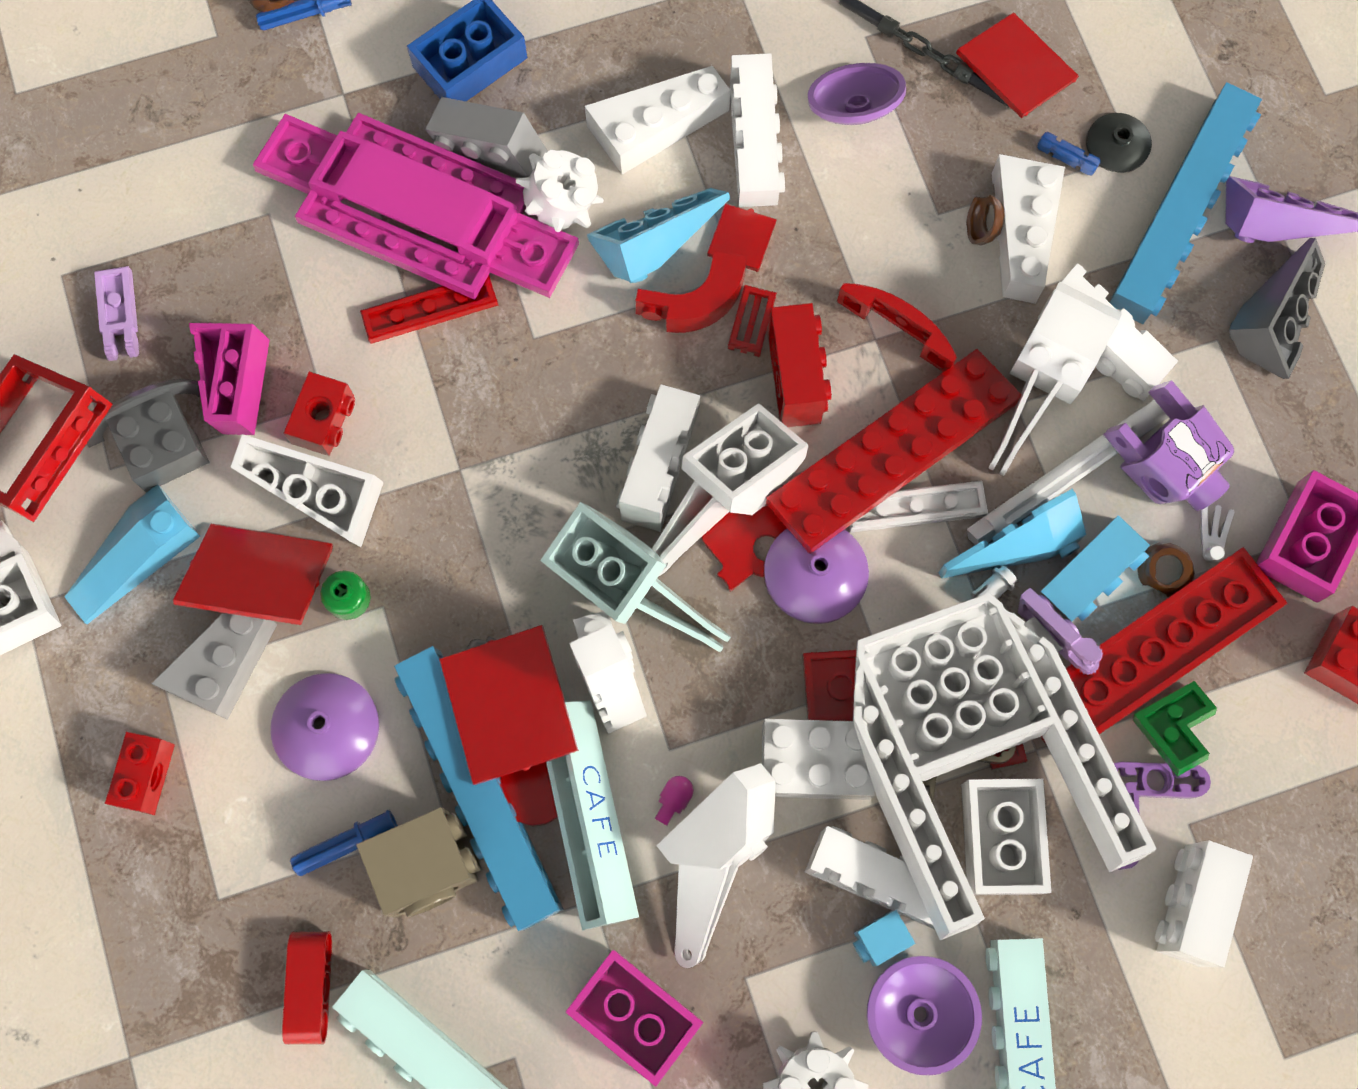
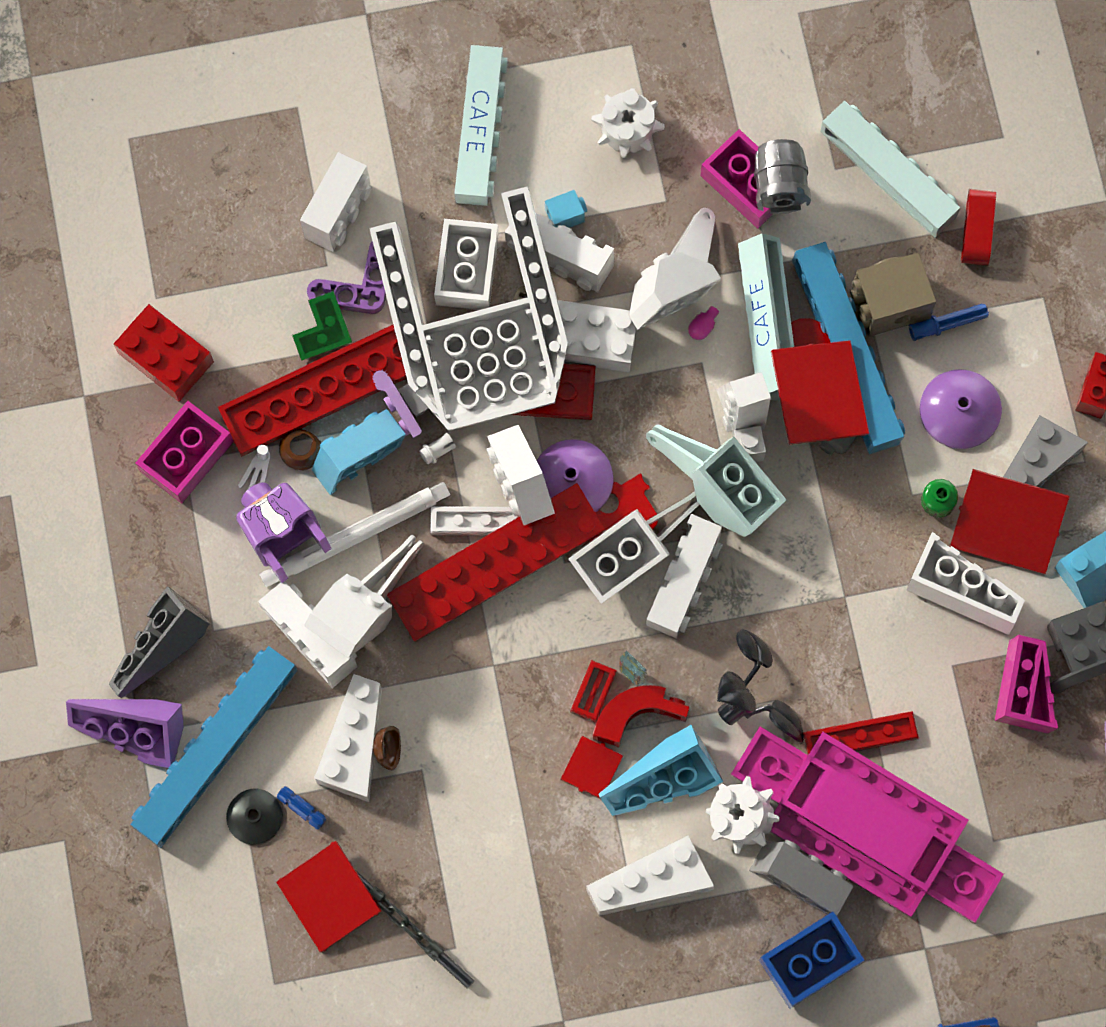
camera: 170 degrees left, 0 degrees up
red brick [283,371,355,456] -> none
white wedge [730,53,785,207] -> none
red brick [767,303,832,427] -> none
medium lavender dish [808,63,906,125] -> none
red slope [837,283,957,372] -> none
medium lavender dish [867,956,982,1075] -> none
medium azure wedge [938,489,1086,579] -> none
none -> white brick [486,425,555,525]
none -> clear light blue tile [619,651,647,687]
none -> black plant [717,629,804,744]
none -> flat silver piece [754,139,811,214]

